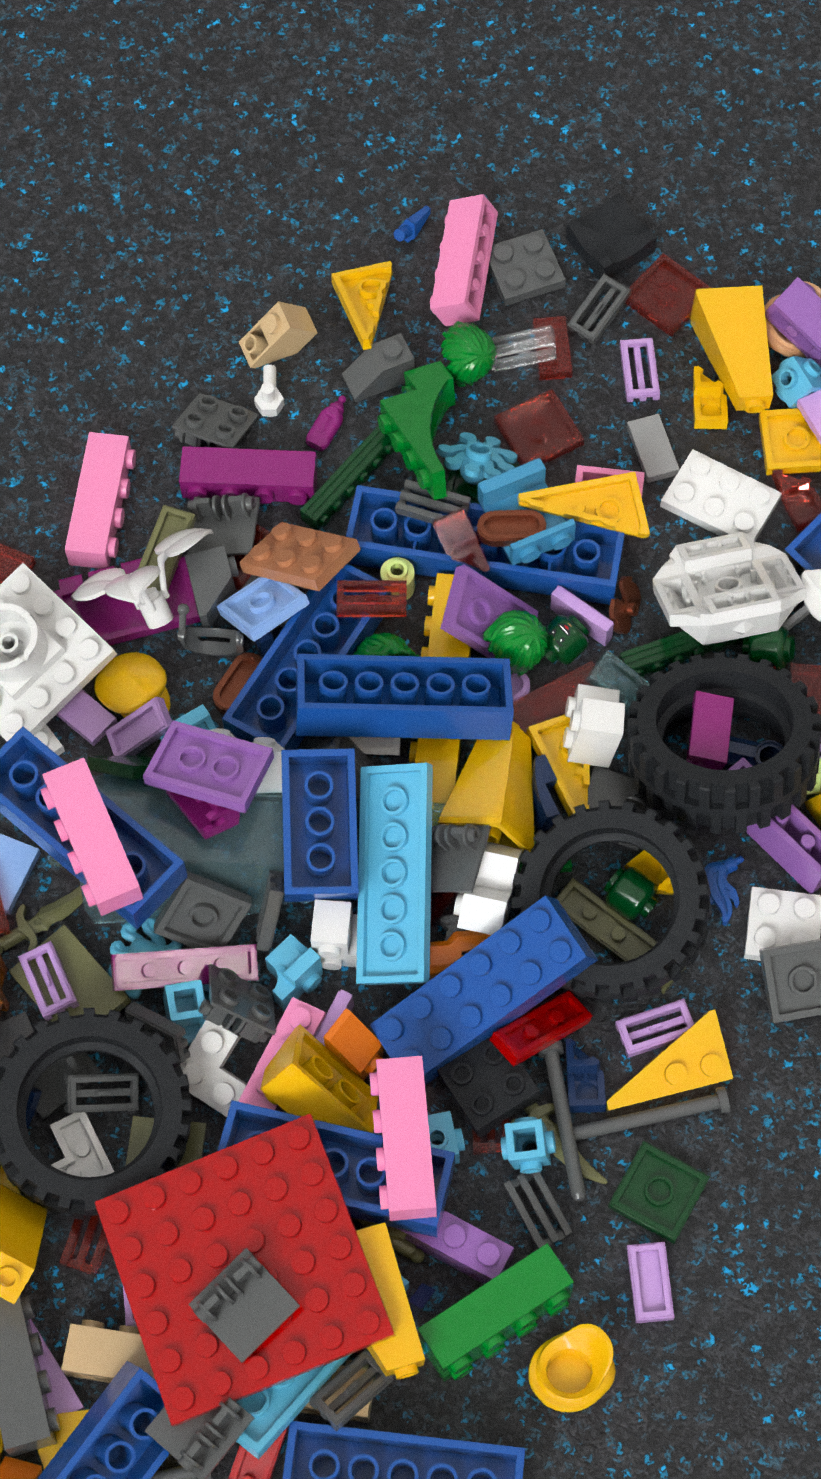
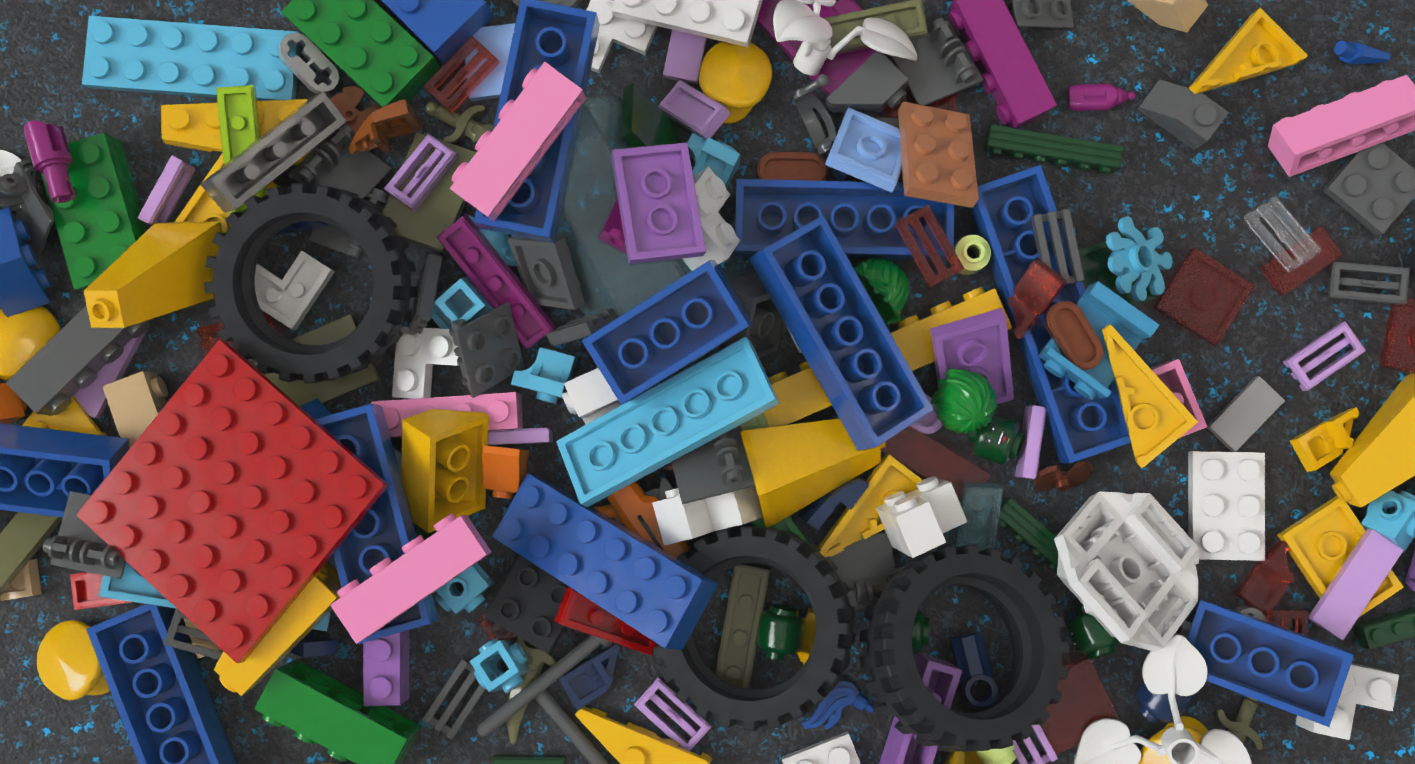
camera: 65 degrees right, 20 degrees up
dark grey tile [64,1073,139,1113] -> none
dark grey hinge [188,1248,300,1363] -> none
white piece [254,365,285,417] -> none
green arch [377,361,456,501] -> none
green hair [441,321,497,387] -> none
magenta hinge [686,690,734,770] -> none

